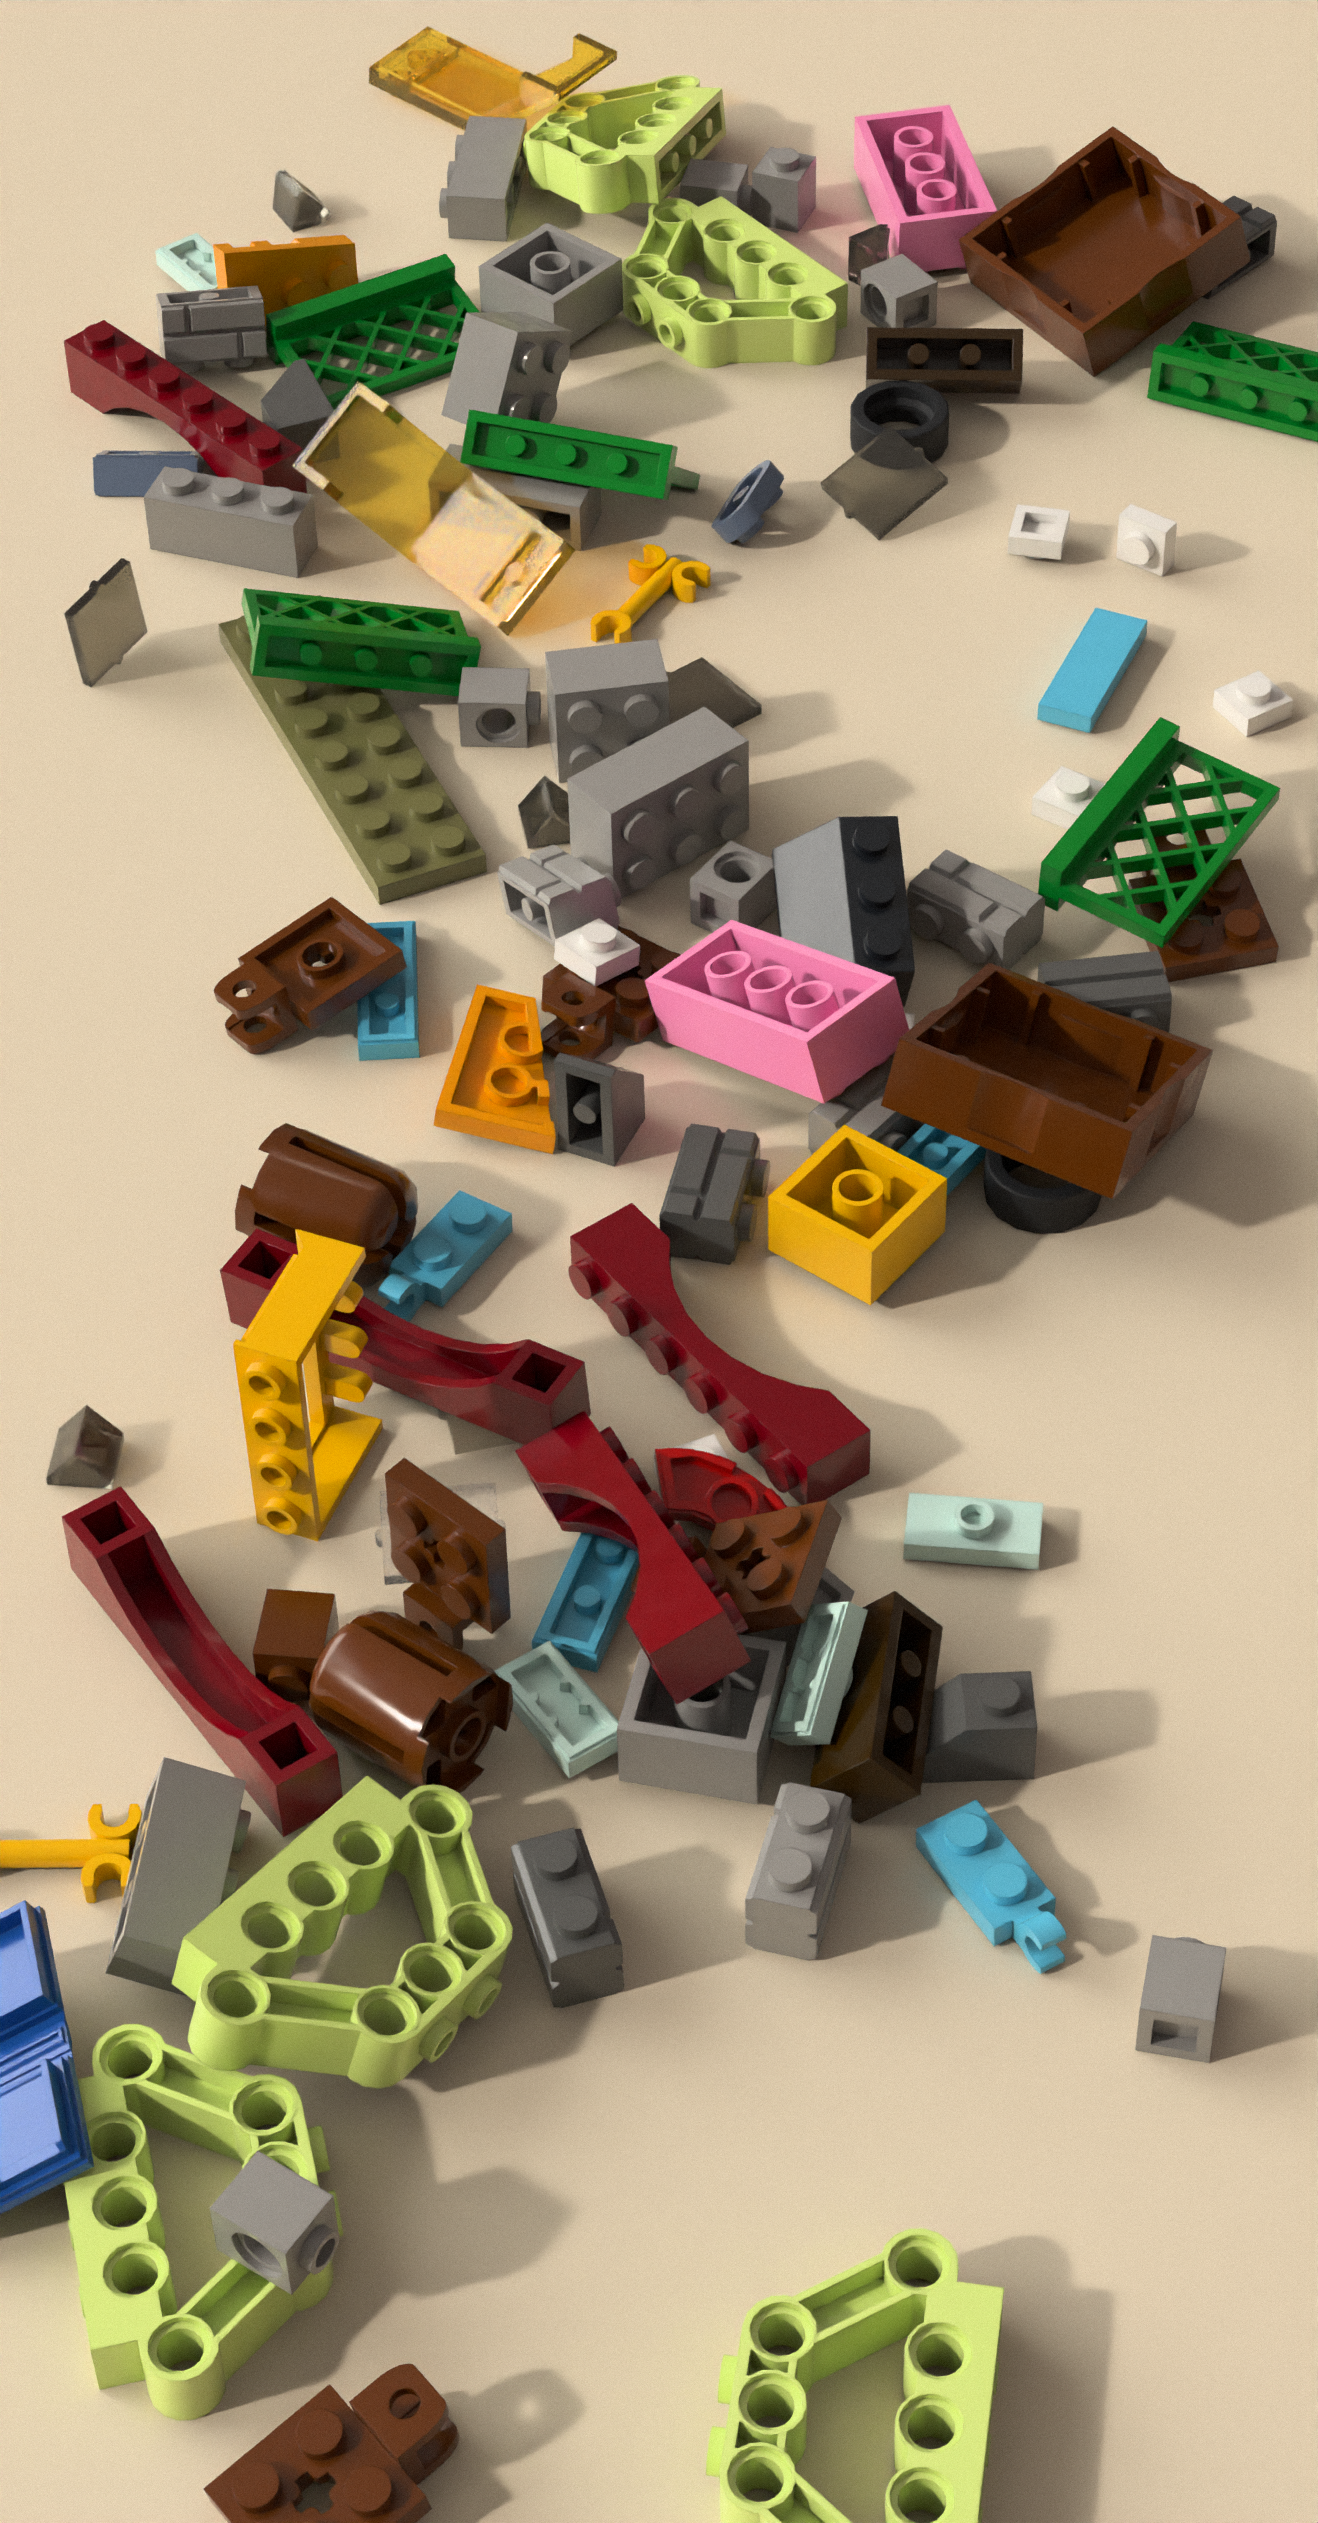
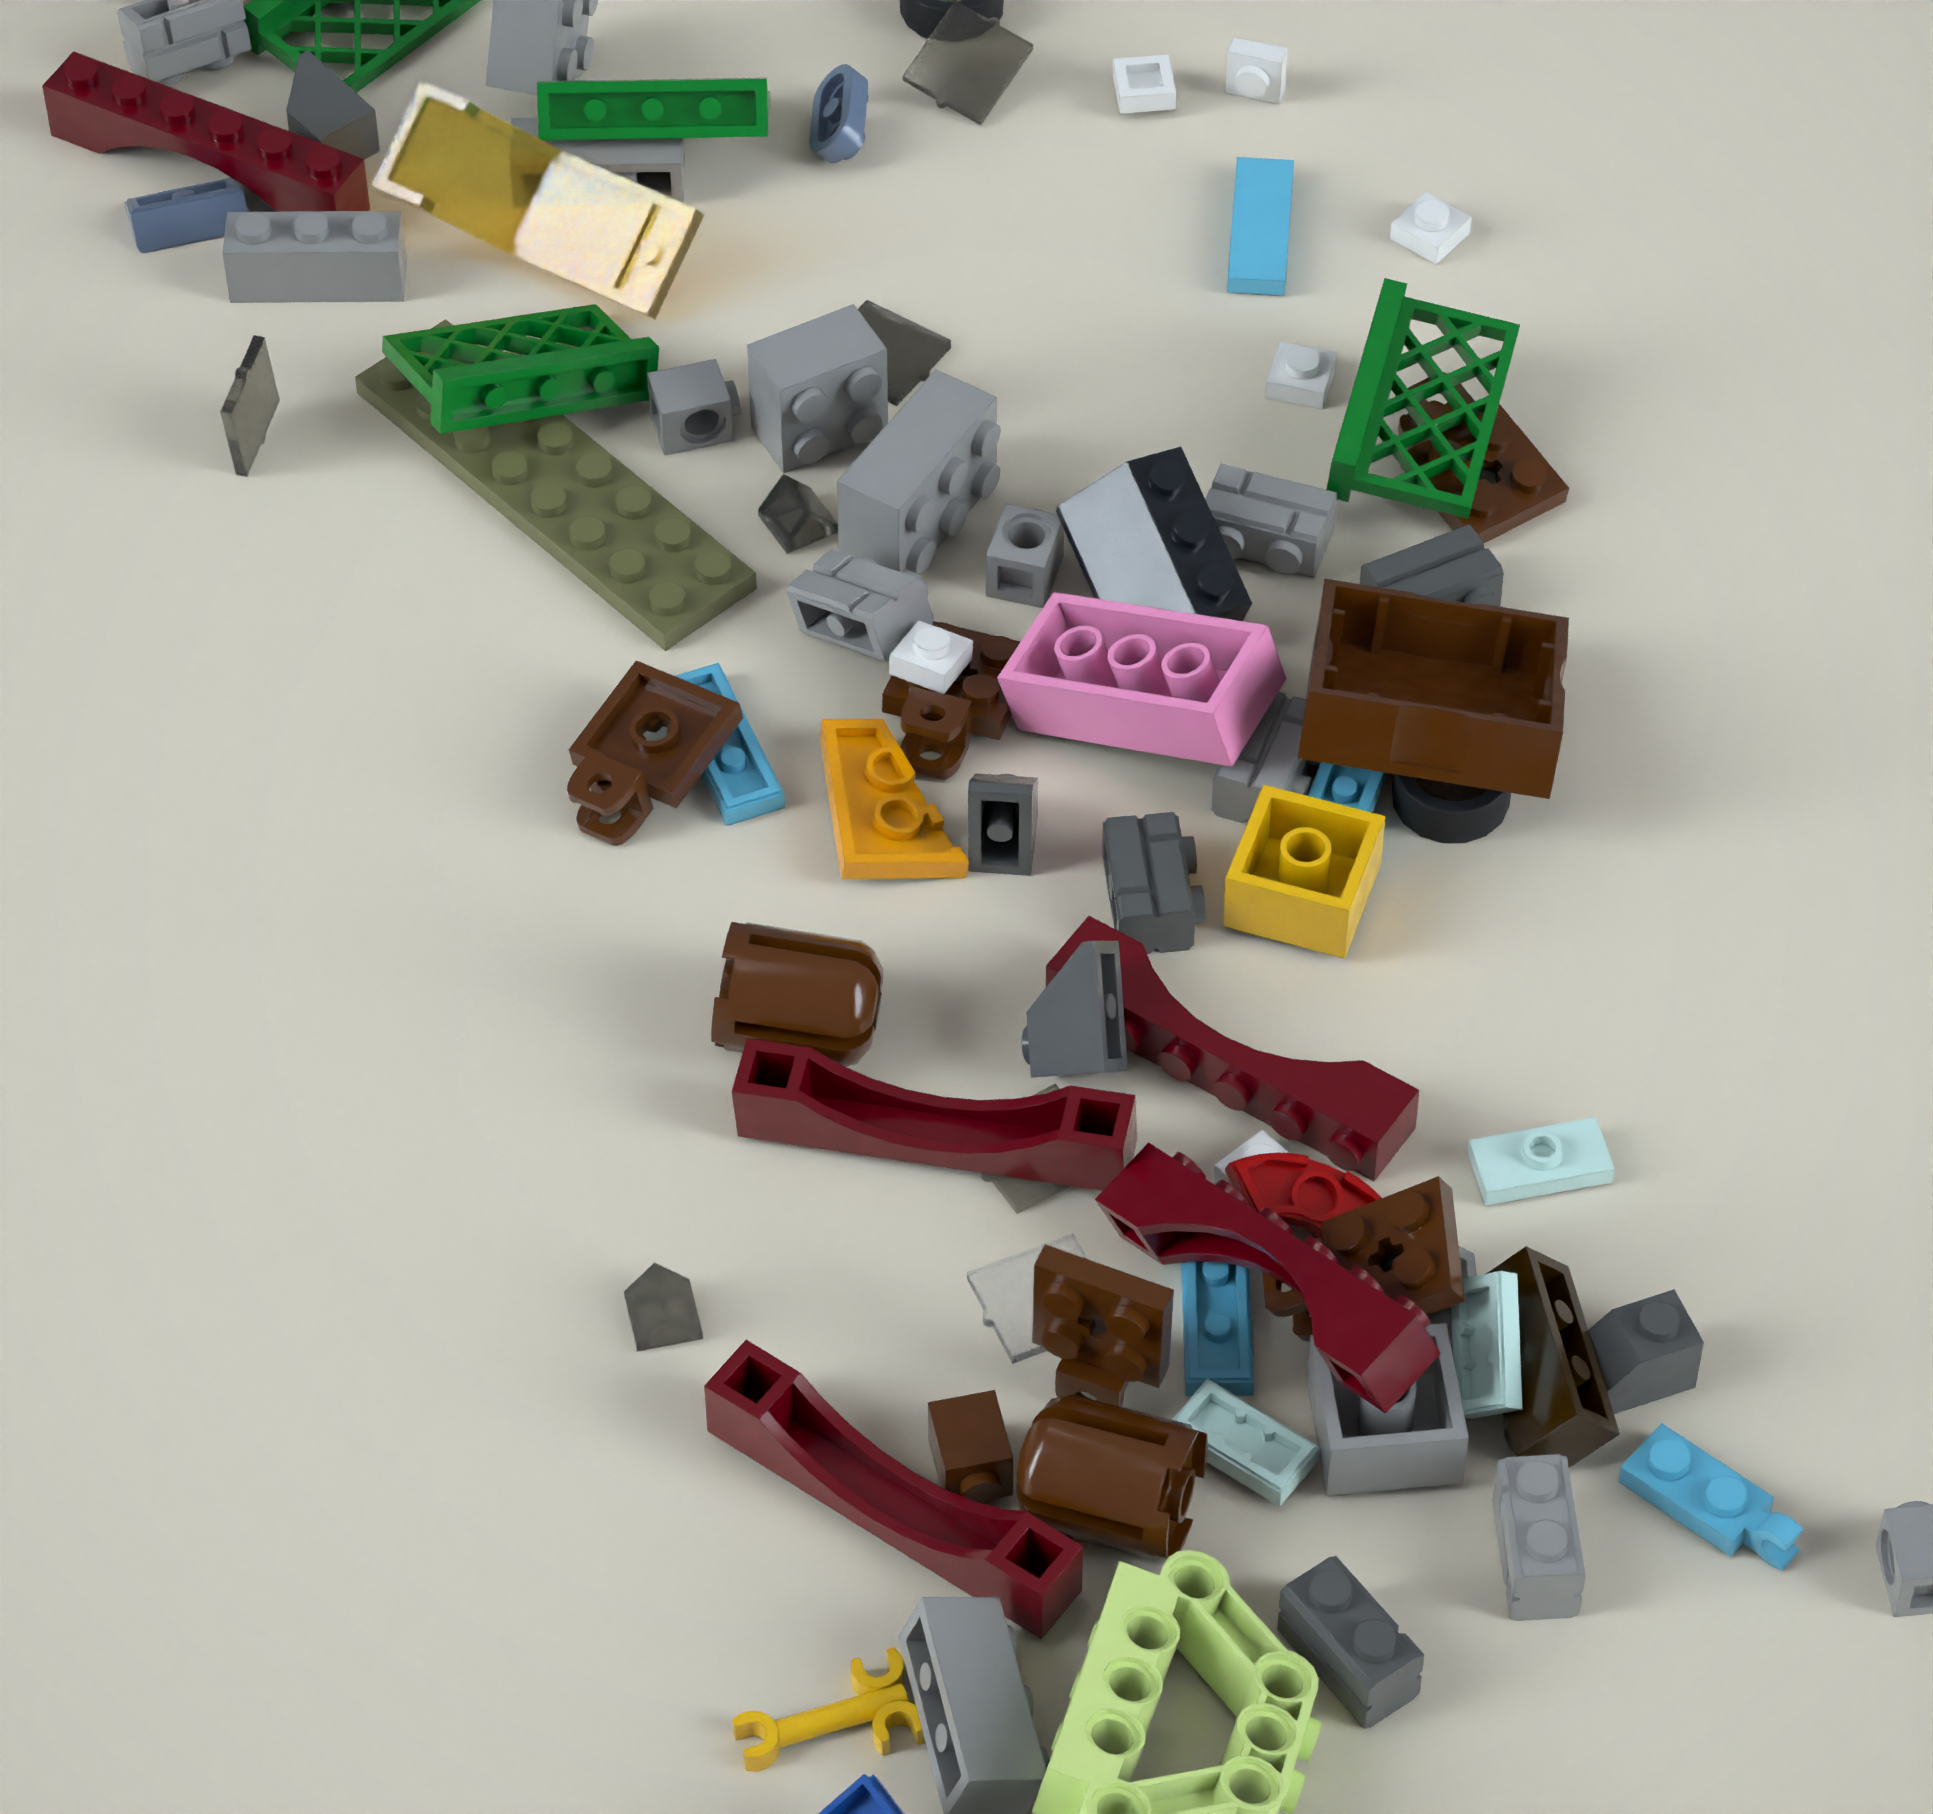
camera: 20 degrees left, 5 degrees up
yellow window [233,1229,383,1541] -> none
medium azure plate [378,1190,512,1322] -> none
yellow bar [590,544,711,644] -> none
none -> dark grey slope [1021,941,1128,1078]

